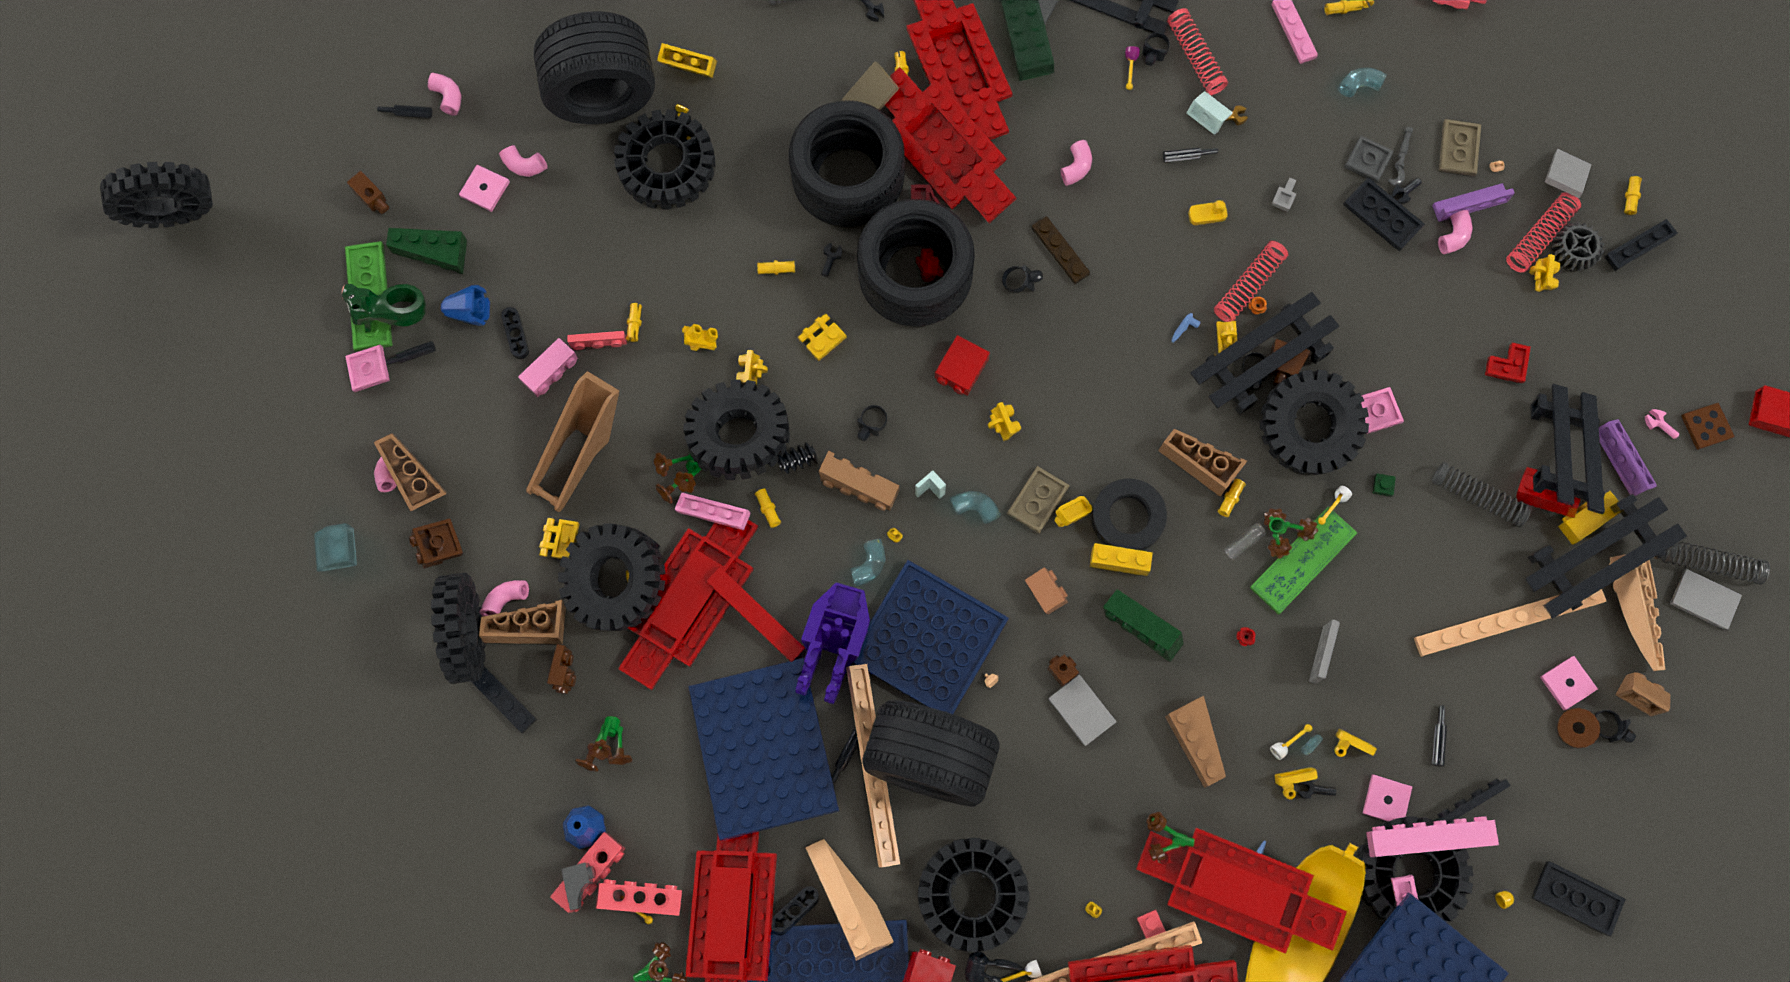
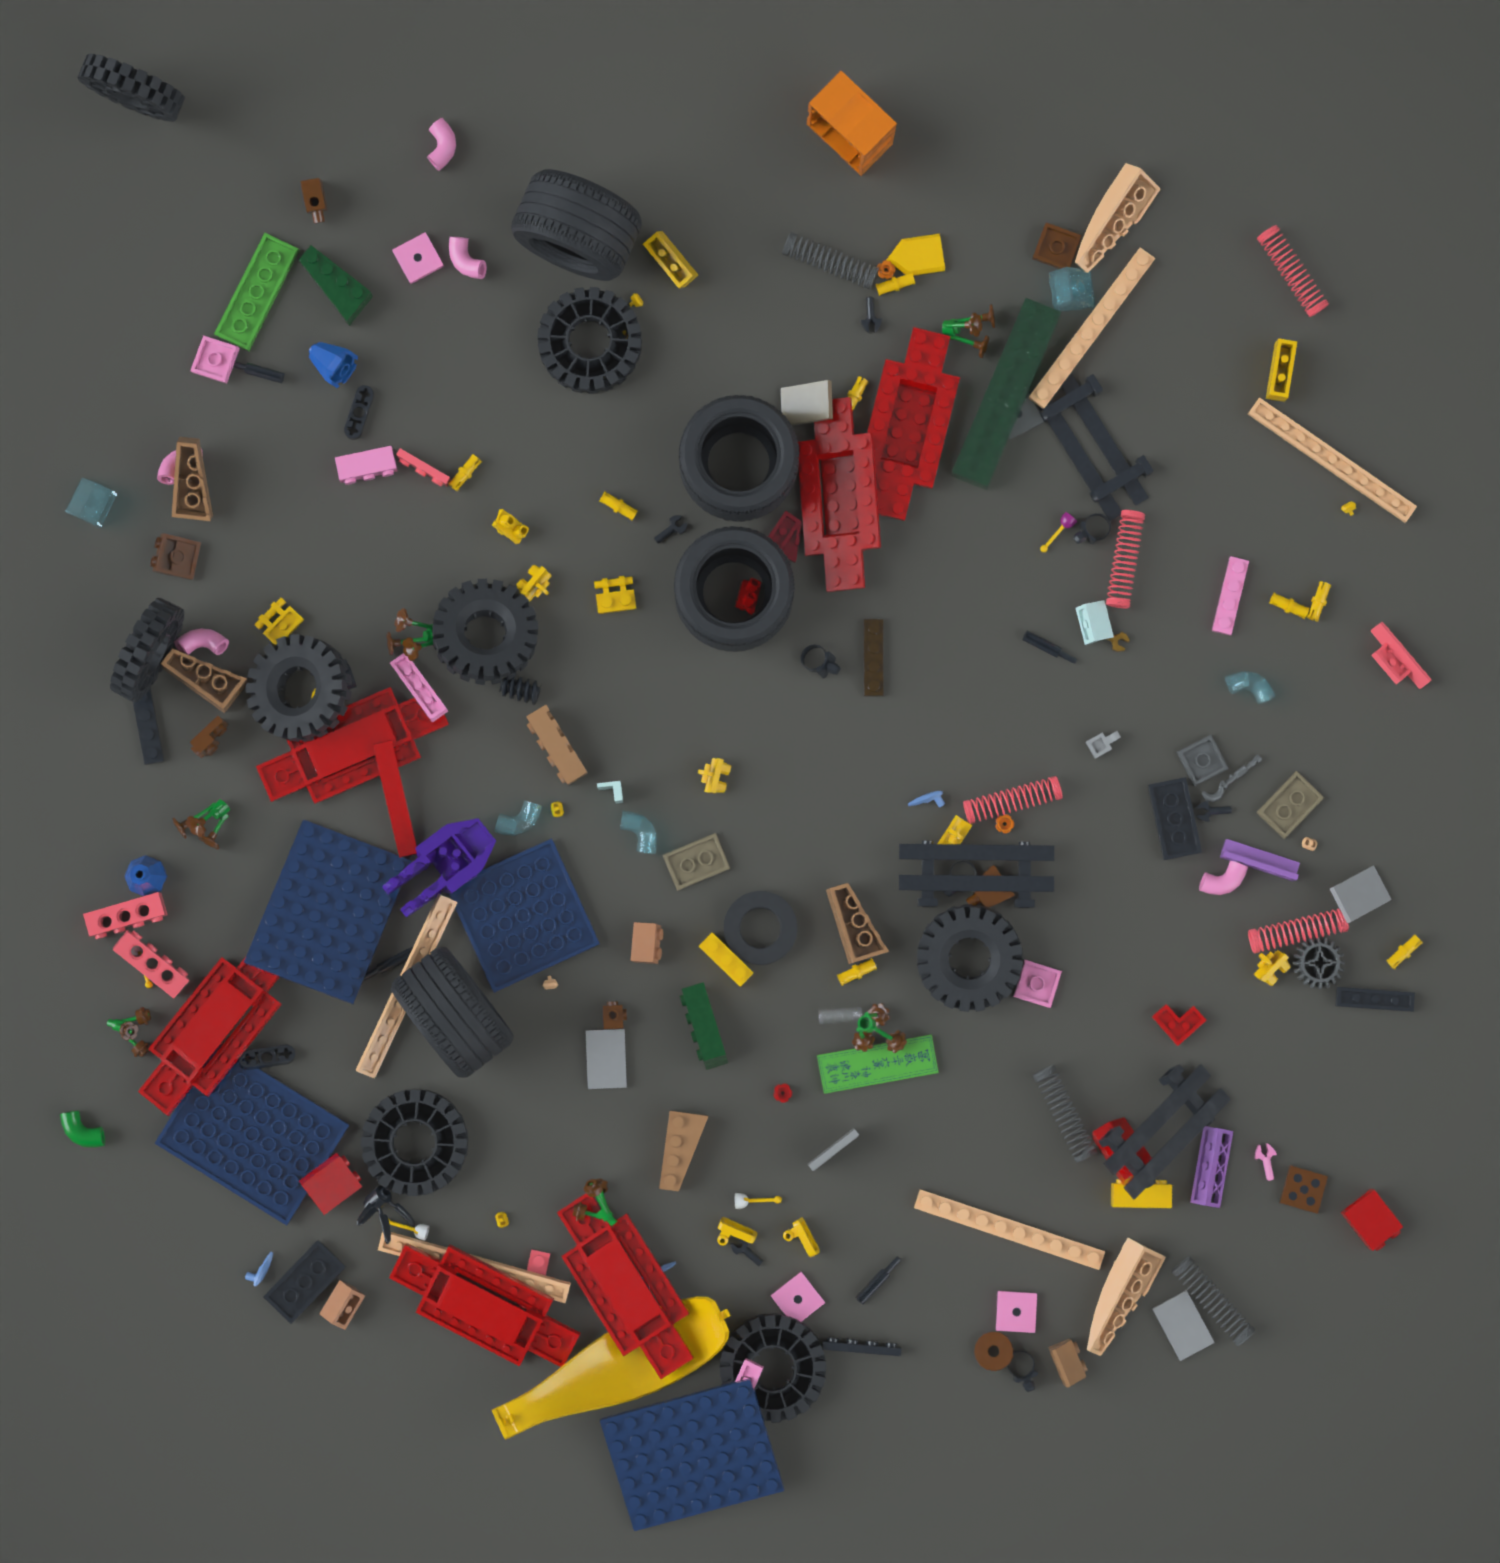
camera: 25 degrees right, 10 degrees up
dark green animal [342,284,426,332] -> none
black axle [377,105,433,118] -> none
medium nougat piece [526,371,619,512] -> none
dark grey arch [561,862,595,910] -> none
yellow pin [755,489,781,528] -> none
light nougat wedge [806,839,894,961] -> none
black piece [857,405,887,442] -> none
red brick [935,335,990,396] -> none
yellow piece [1054,496,1092,527] -> none
bright pink cylinder [1060,140,1092,186] -> none
yellow piece [1188,200,1228,225] -> none
clear light blue tile [1301,734,1323,755] -> none
hinge [1318,486,1352,525] -> none
bright pink brick [1366,816,1499,857] -> none
dark green plate [1373,473,1396,497] -> none
yellow hinge [1495,891,1514,909] -> none
black fence [1525,494,1687,619] -> none
black plate [1531,861,1626,937] -> none

